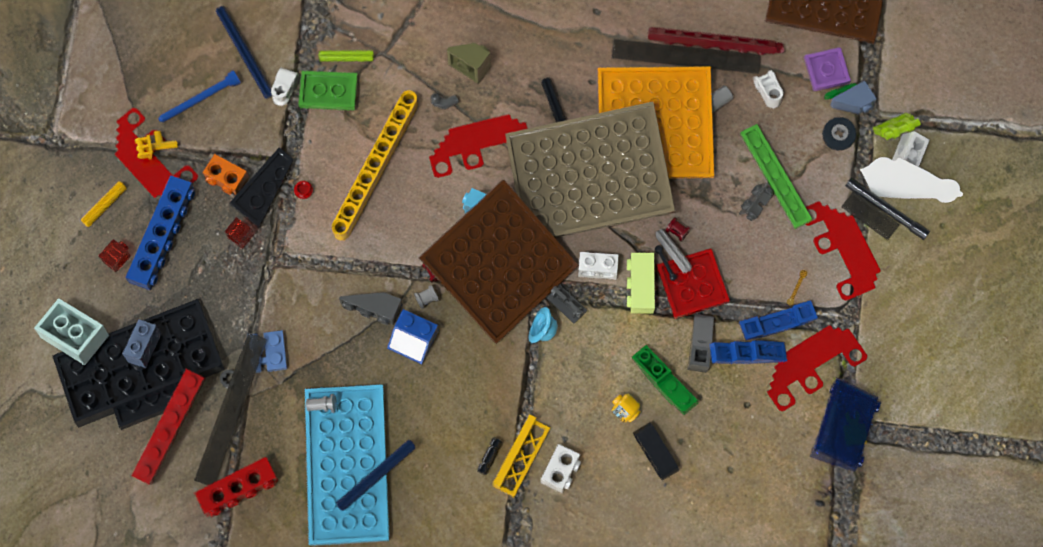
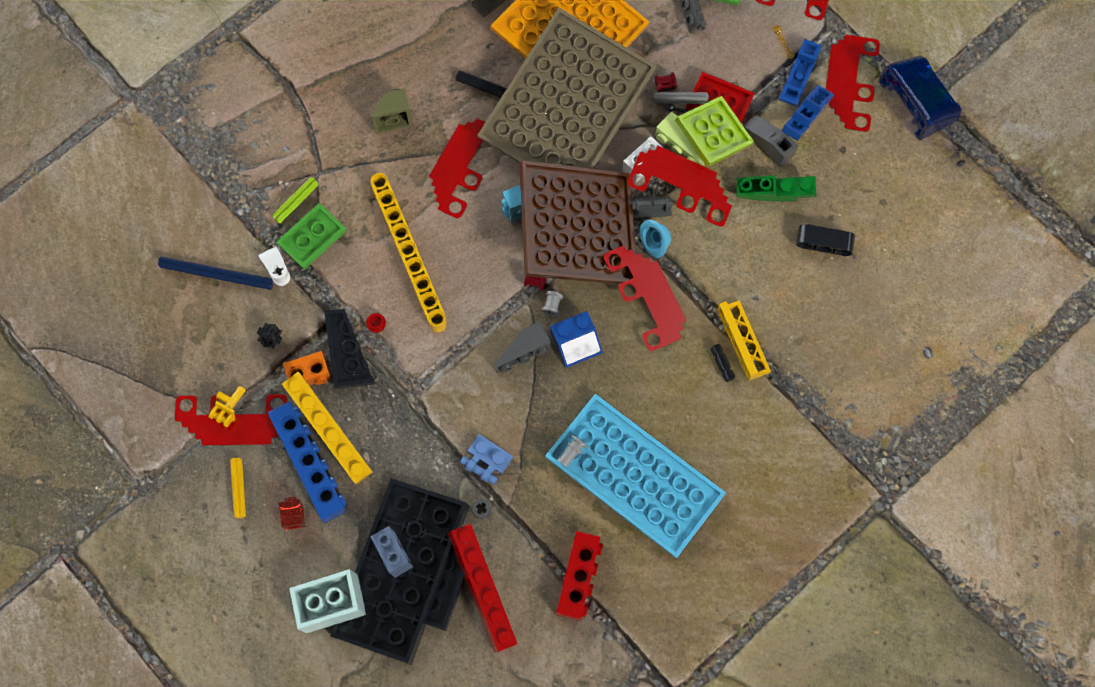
camera: 50 degrees left, 0 degrees up
blue piece [159,70,241,122] -> none
clear smoke tile [194,333,267,485] -> none
clear red brick [224,217,254,249] -> none
dark blue axle [336,440,416,511] -> none
dark grey arm [430,93,459,110] -> none
white brick [541,444,581,493] -> none
yellow head [612,394,641,423] -> none
none -> black gear [257,323,282,348]
none -> yellow brick [282,372,373,485]
none -> red piece [603,245,686,351]
none -> red piece [628,146,732,227]
none -> lime plate [675,96,754,167]

